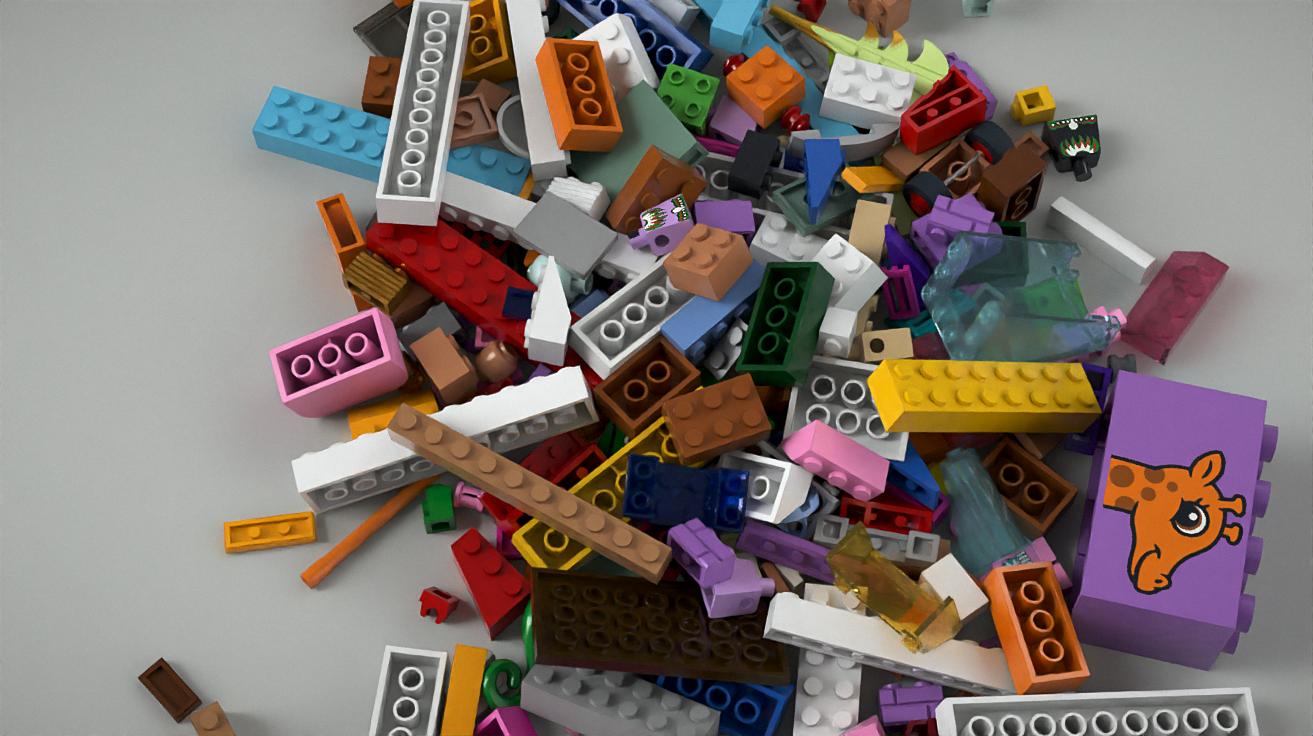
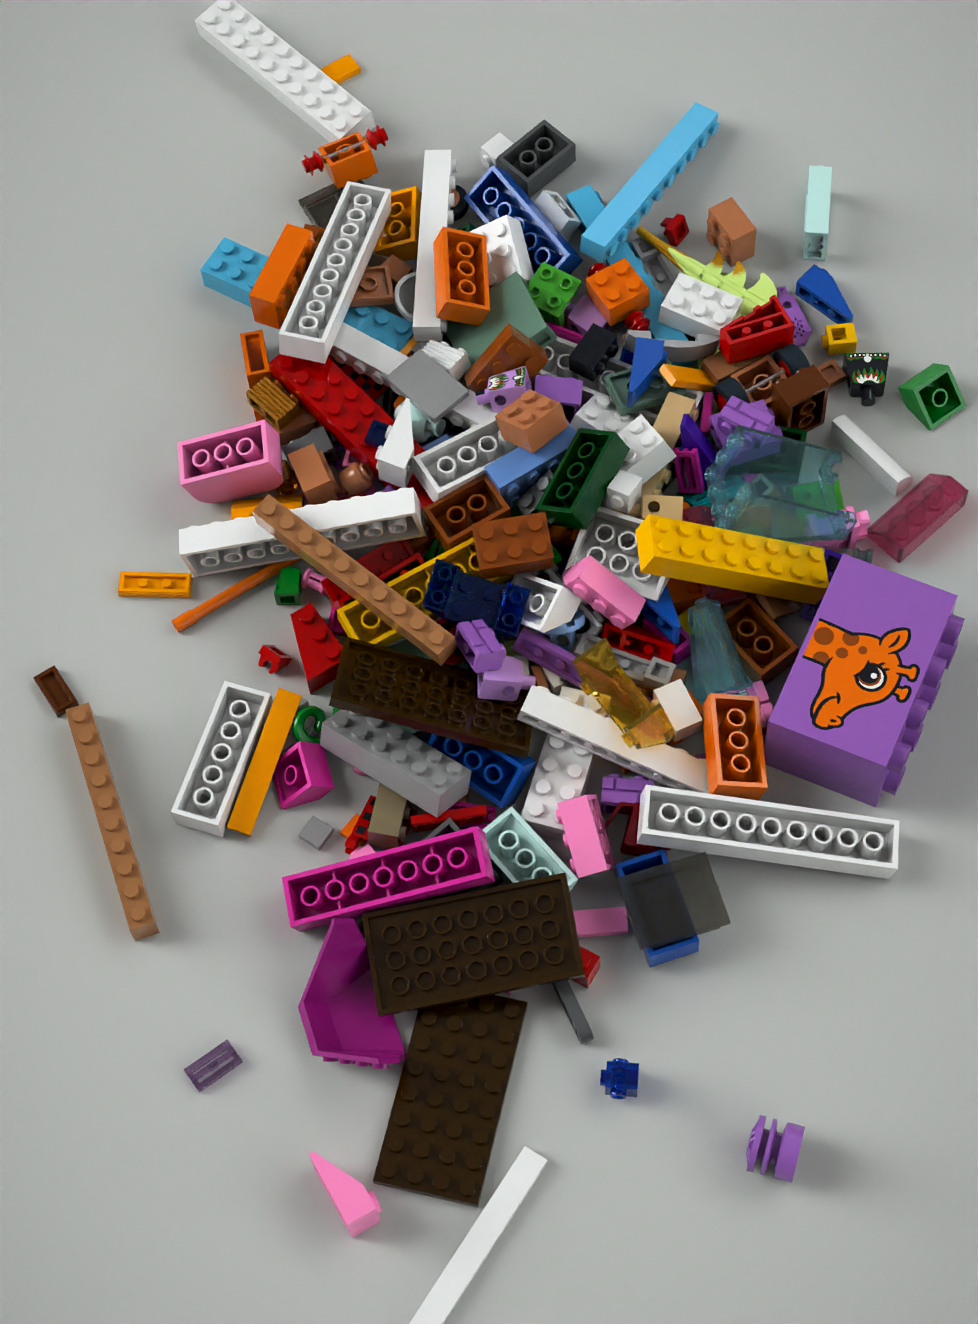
camera: 15 degrees right, 0 degrees up
none -> orange brick [249,223,316,330]
none -> dark pink tile [700,392,714,439]
none -> blue slope [795,264,853,324]
none -> green slope [898,363,967,430]

